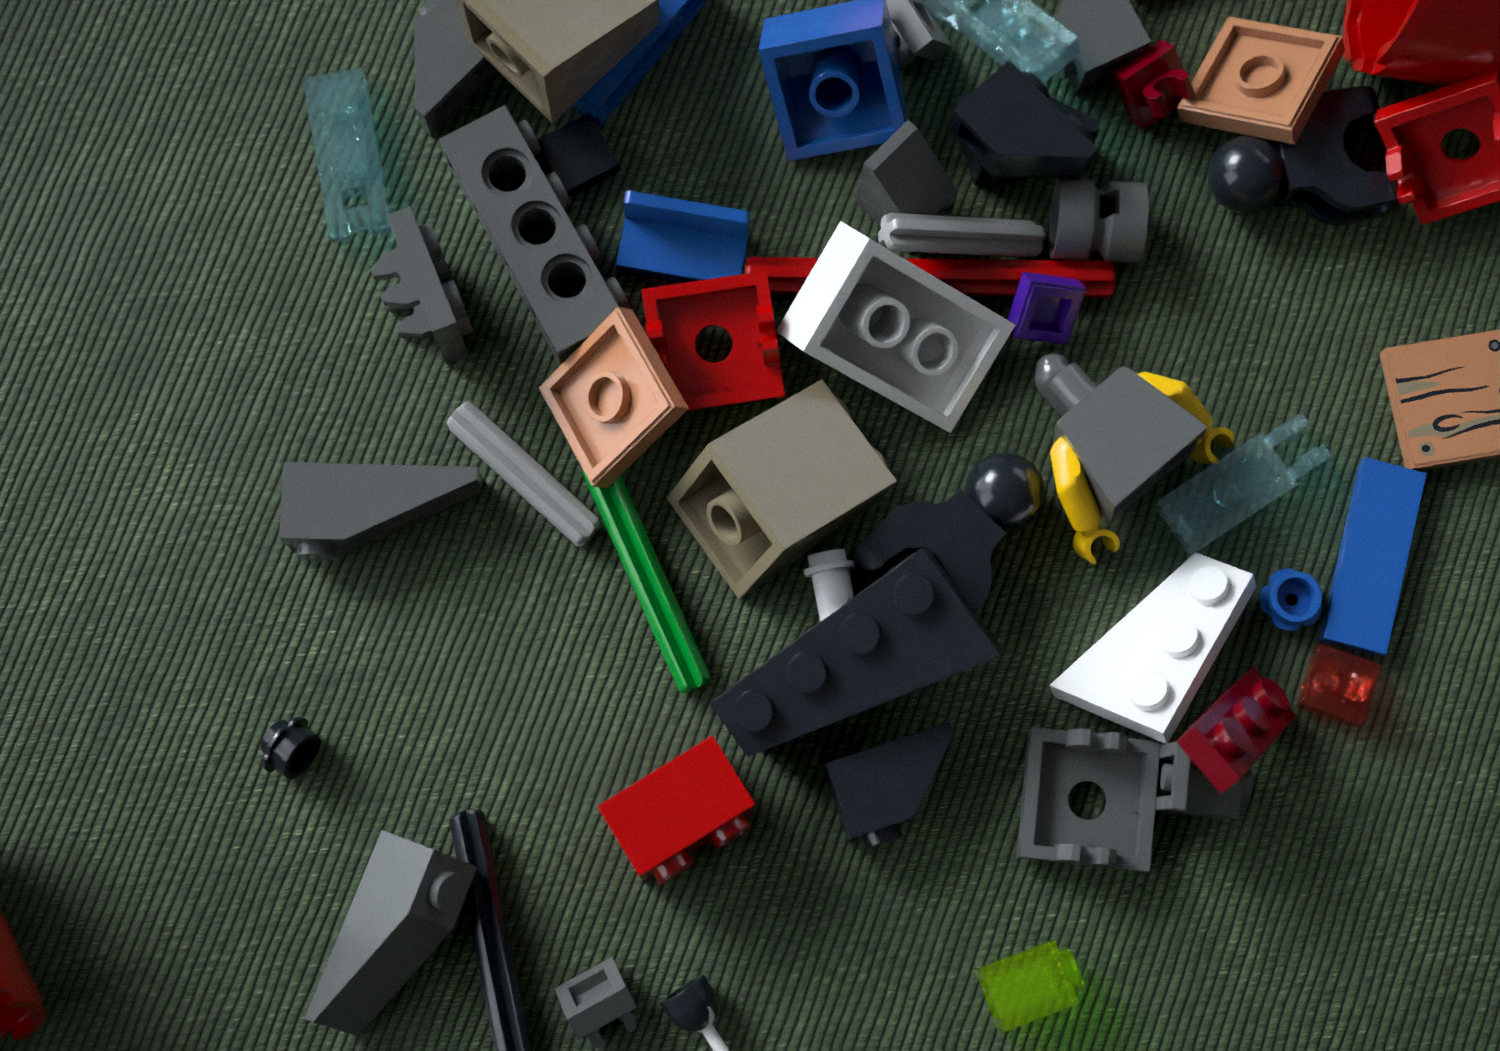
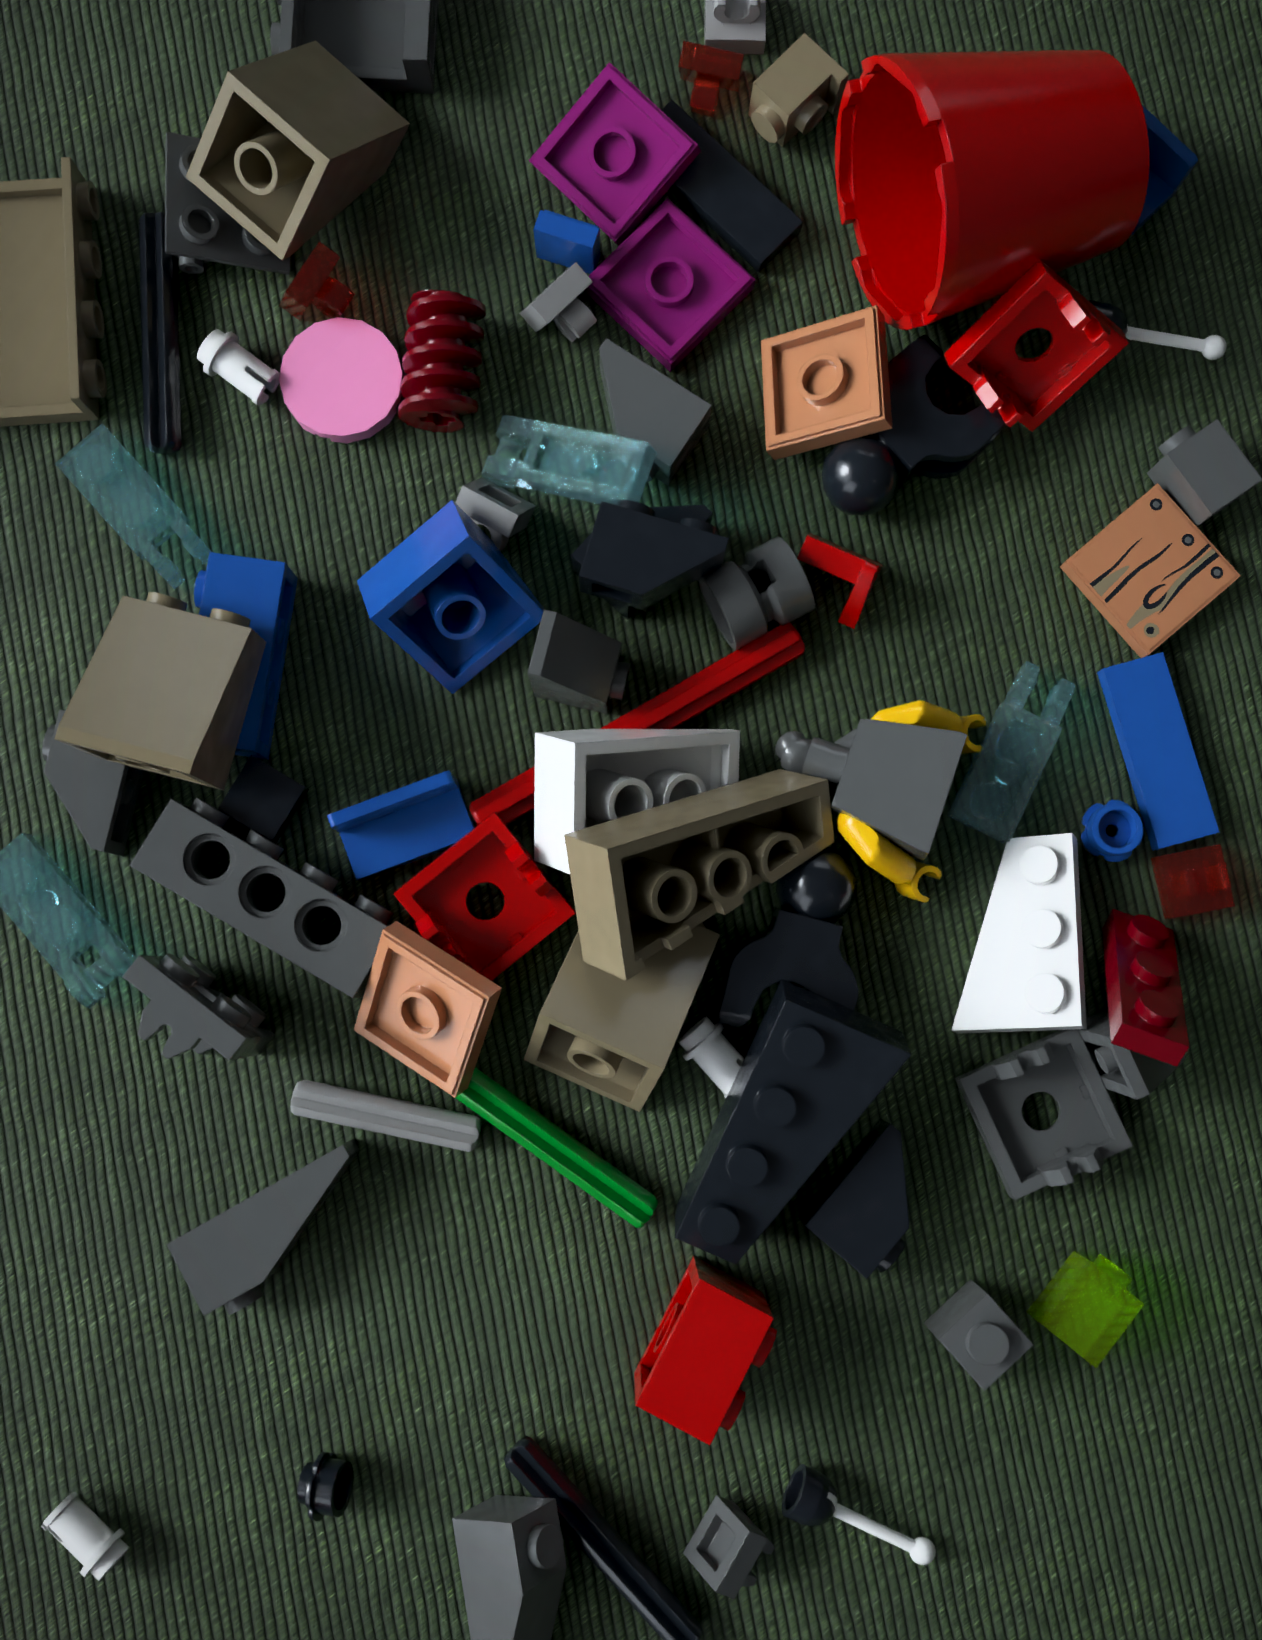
camera: 30 degrees left, 5 degrees up
light grey axle [878,213,1046,257] -> none
dark purple tile [1007,272,1087,345] -> none
dark red tile [1112,39,1196,129] -> none
none -> white pin [41,1491,130,1581]
none -> dark tan wedge [564,769,835,981]
none -> red tile [797,532,882,629]
none -> dark grey brick [924,1279,1033,1391]

